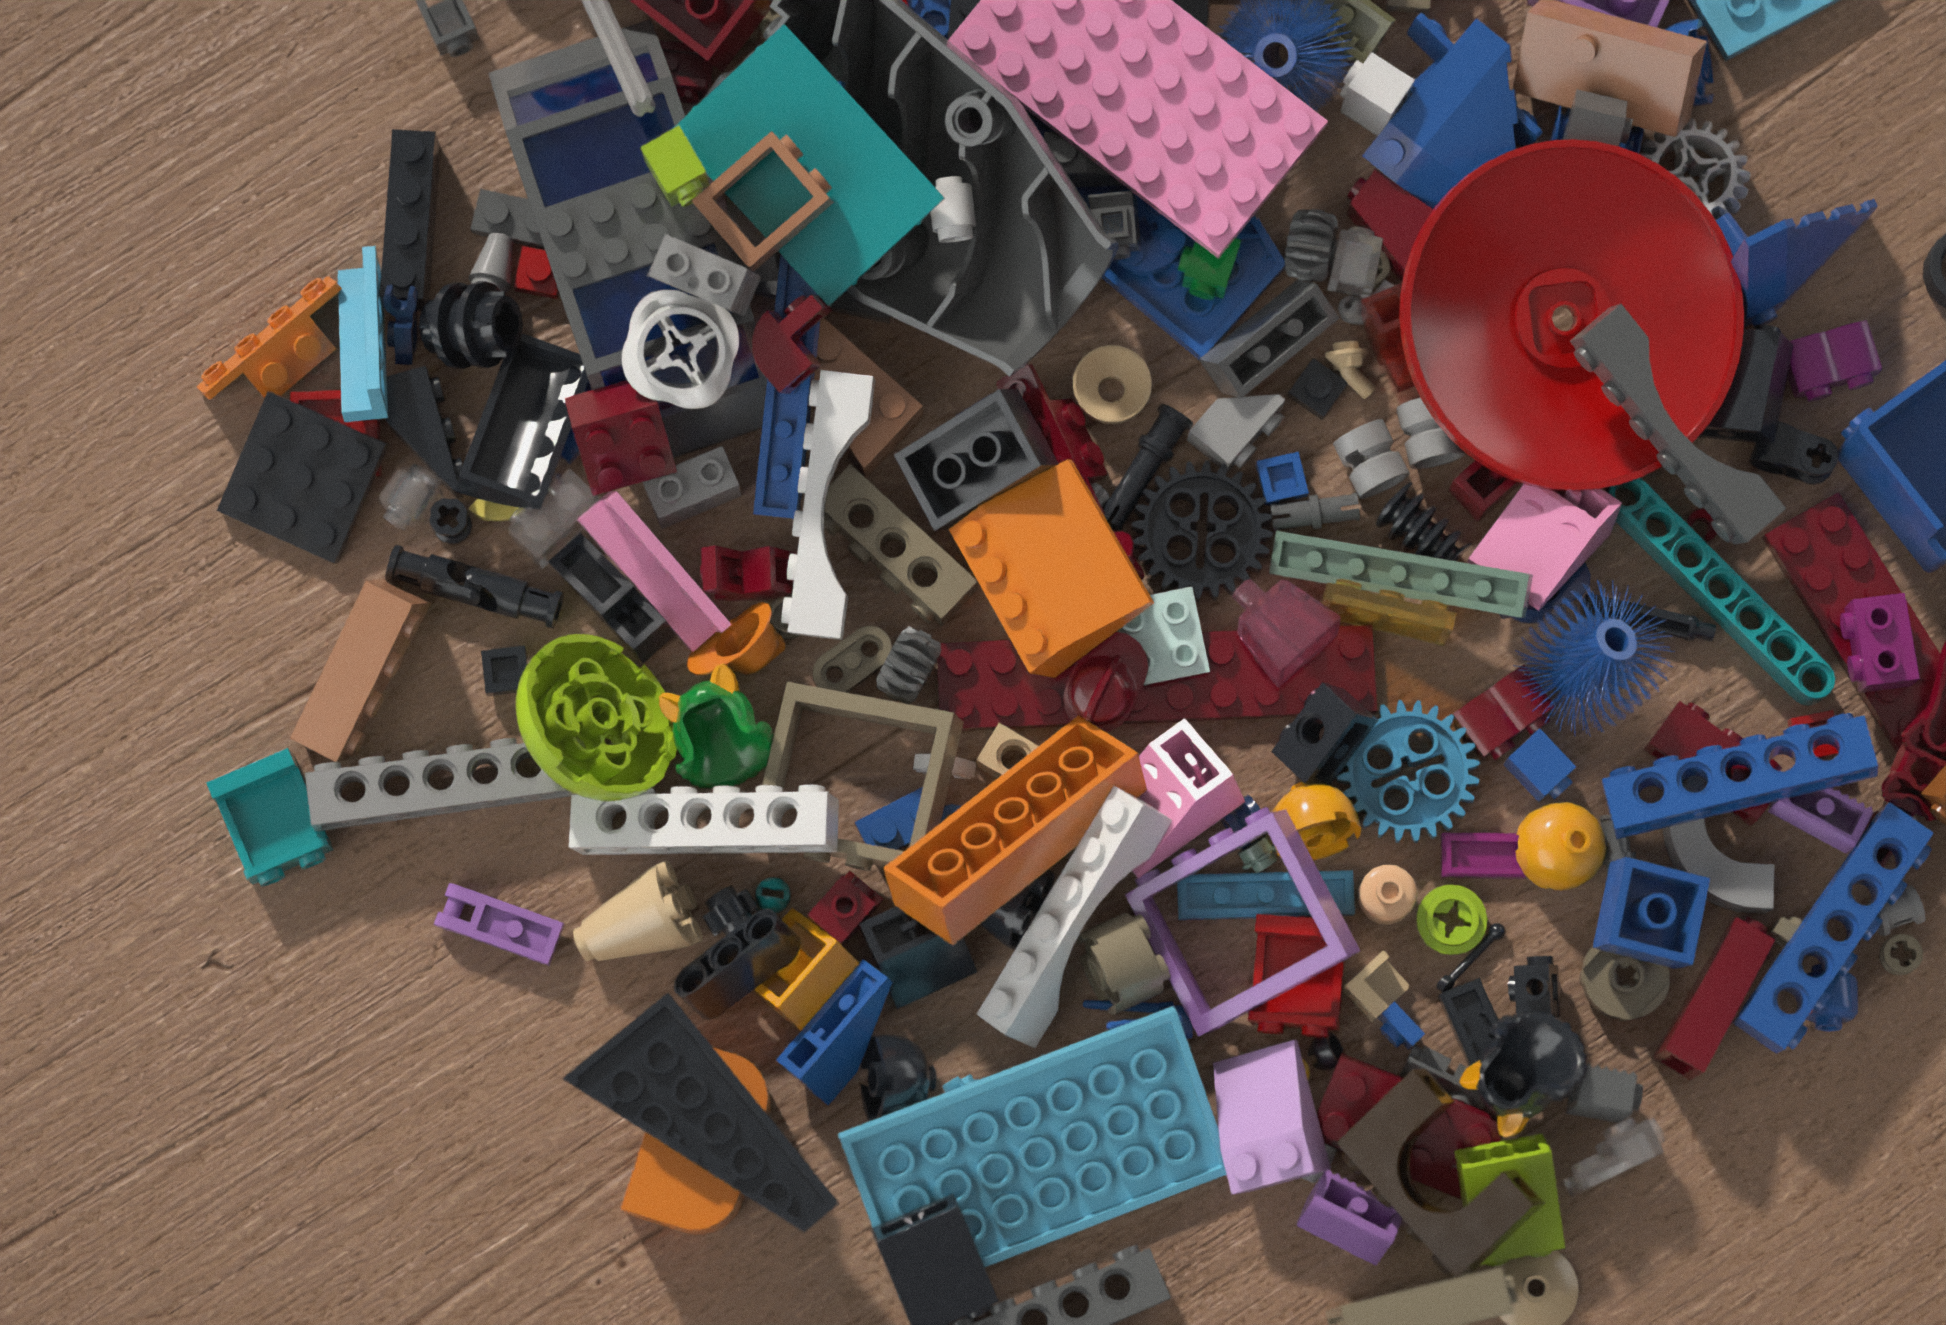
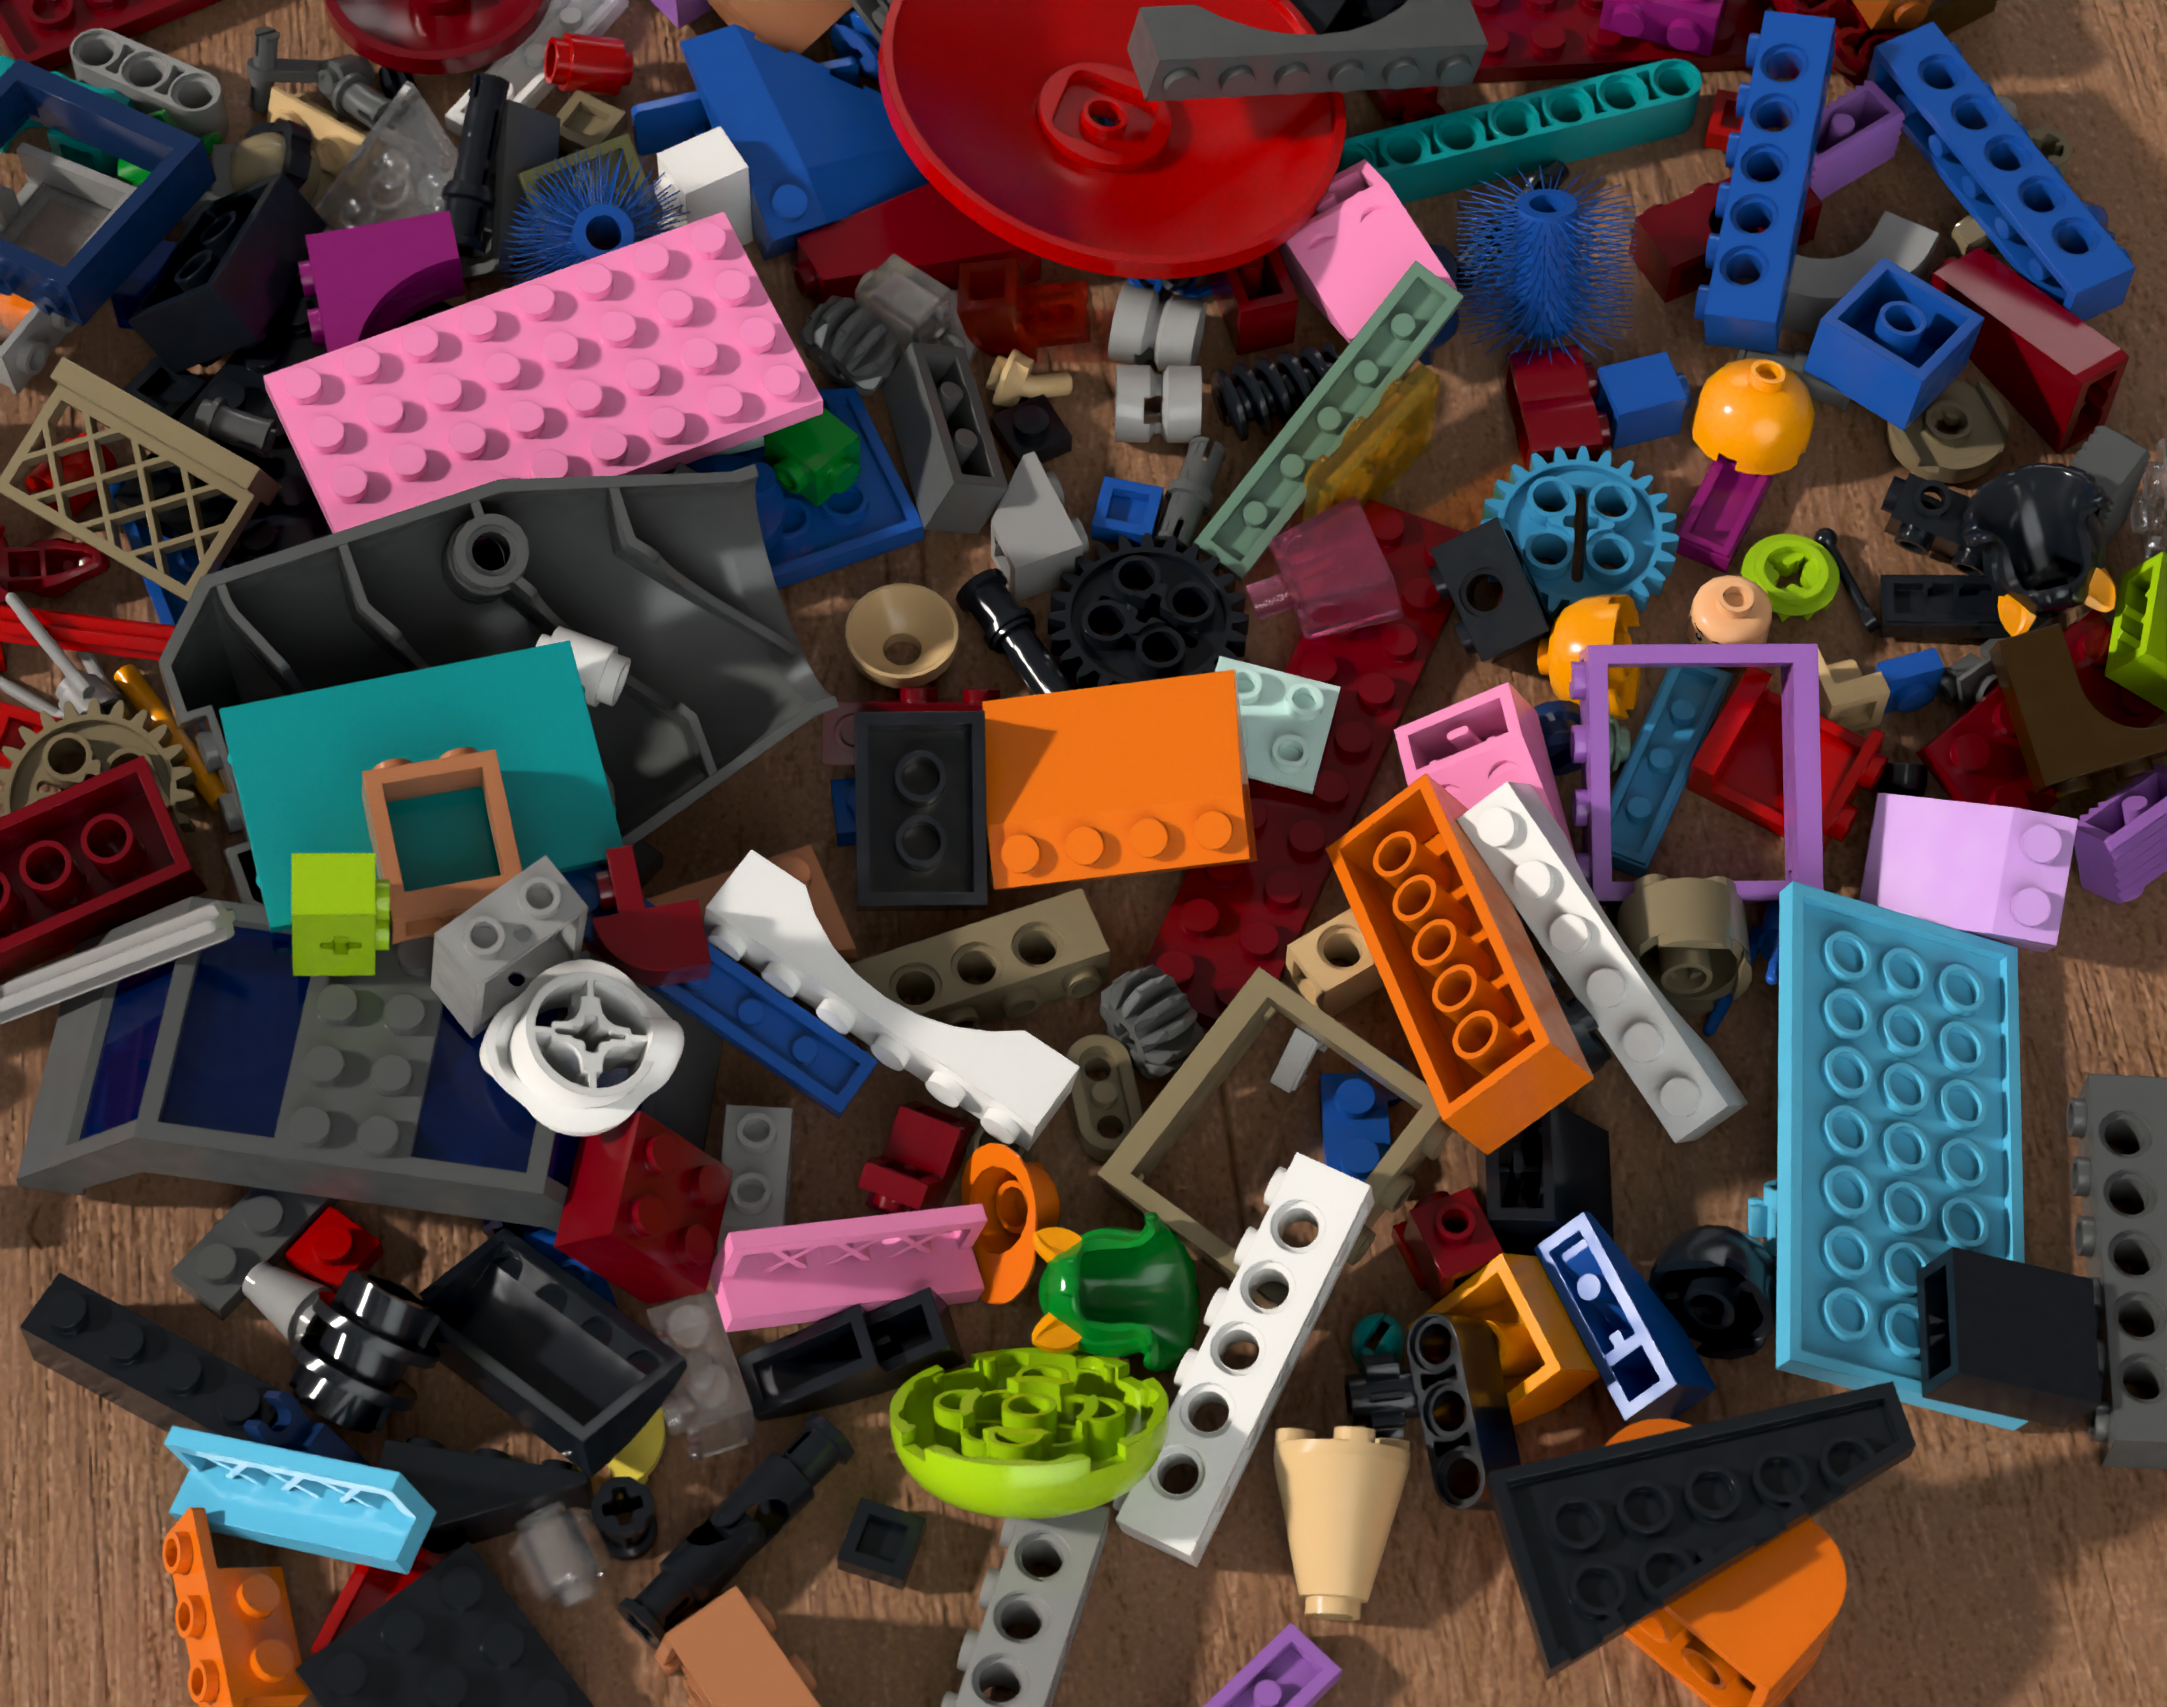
camera: 65 degrees left, 20 degrees down
dark red piece [1063,631,1149,733] -> none

